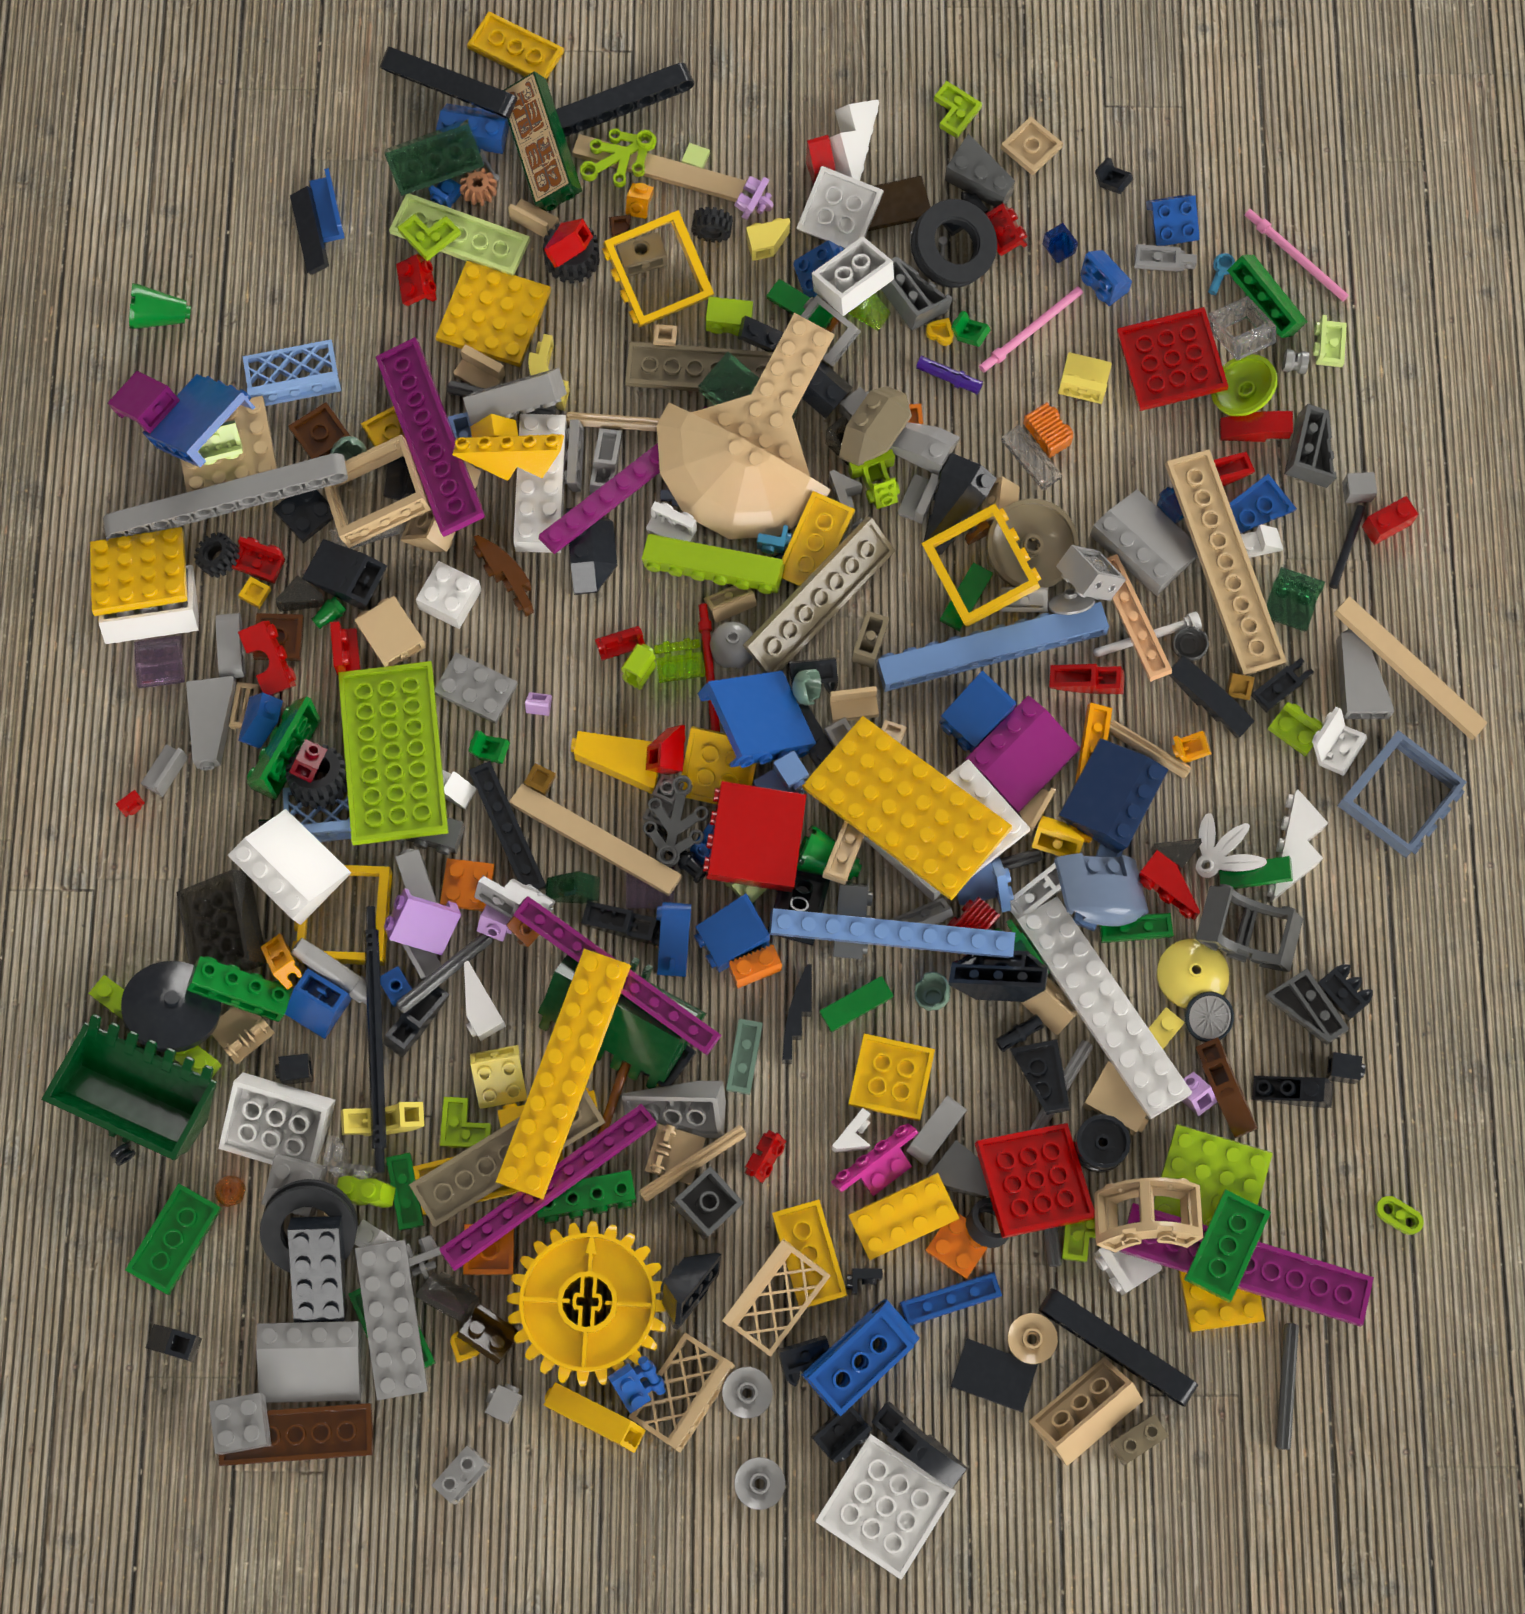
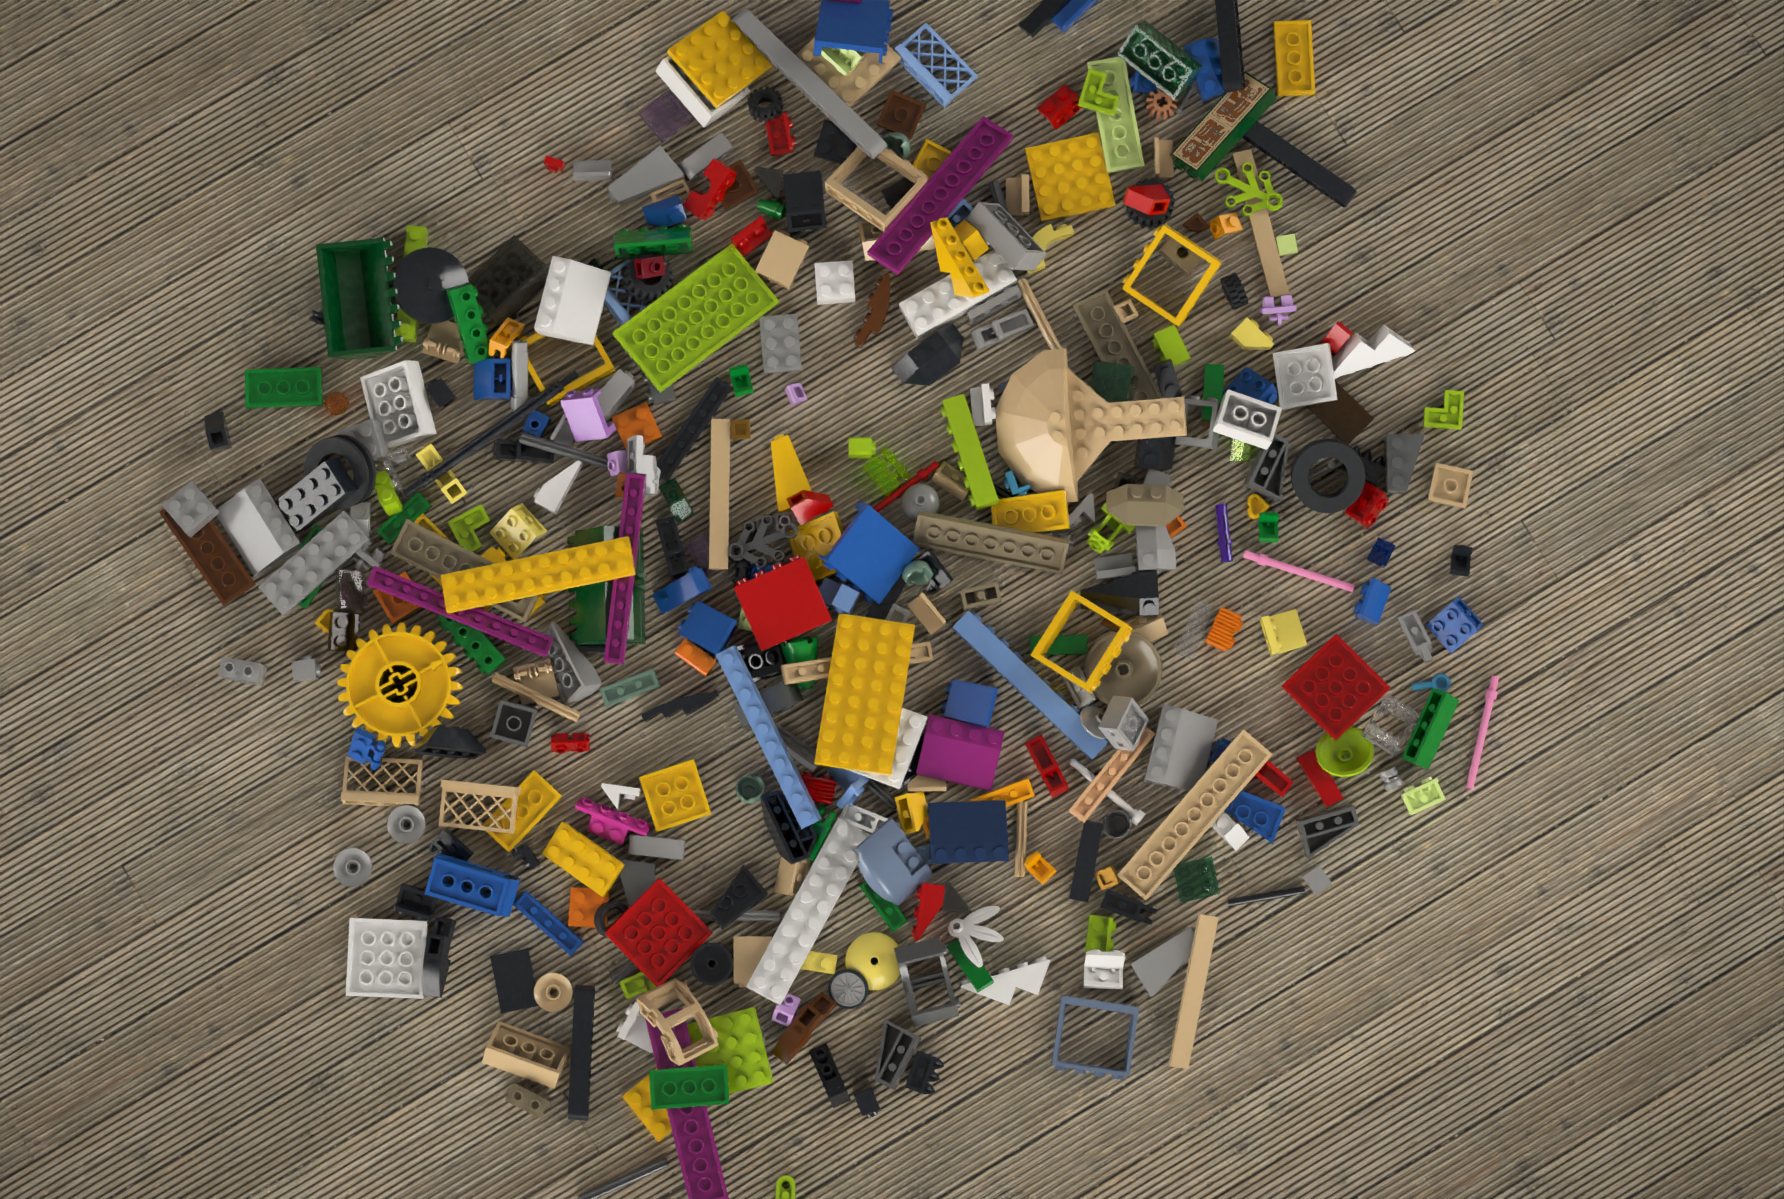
camera: 60 degrees right, 10 degrees up
yellow plate [238,576,271,609] -> none
white slope [443,770,477,809] -> none
magenta plate [538,406,707,554] -> none
yellow slope [543,1382,646,1453] -> none
red hinge [595,625,645,661] -> none
dark orange bar [596,1062,631,1136] -> none
green tile [819,976,894,1033] -> none
black pin [995,1014,1044,1052] -> none
red brick [1362,496,1419,545] -> none

